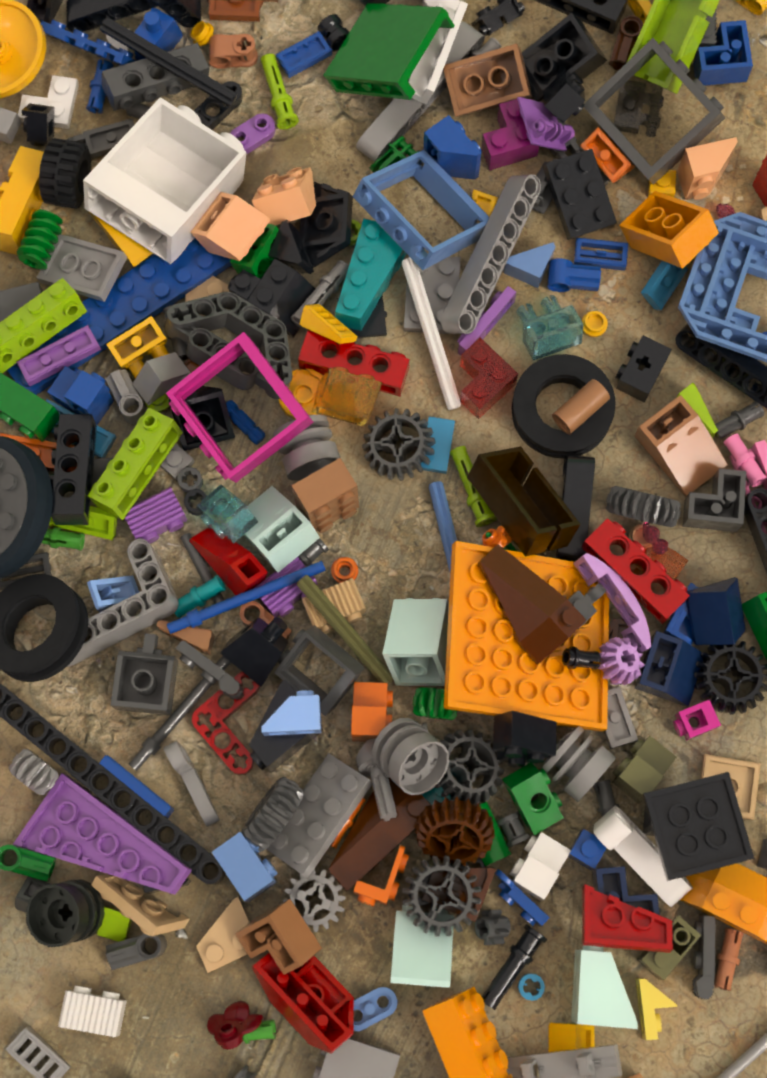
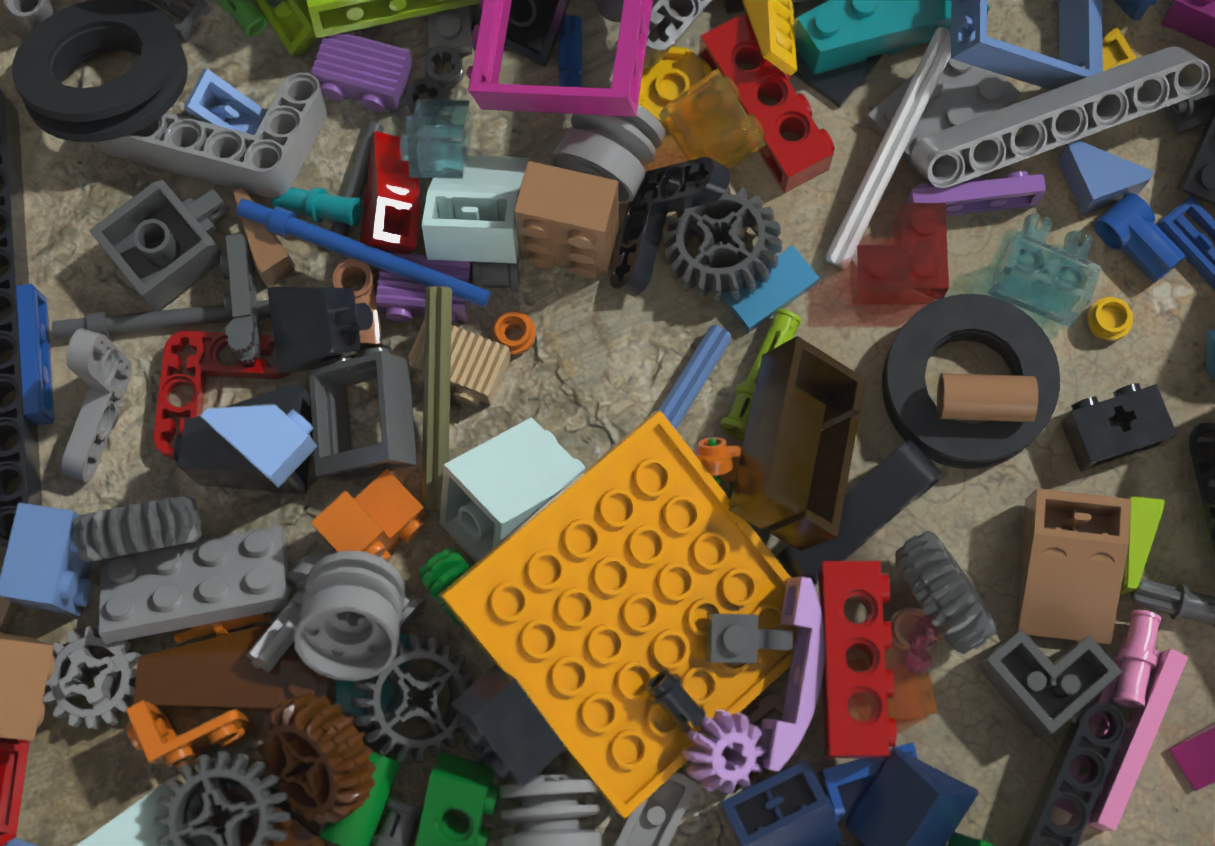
camera: 45 degrees right, 0 degrees up
reddish brown wedge [478,544,586,664] -> none
none -> black beam [610,157,730,297]

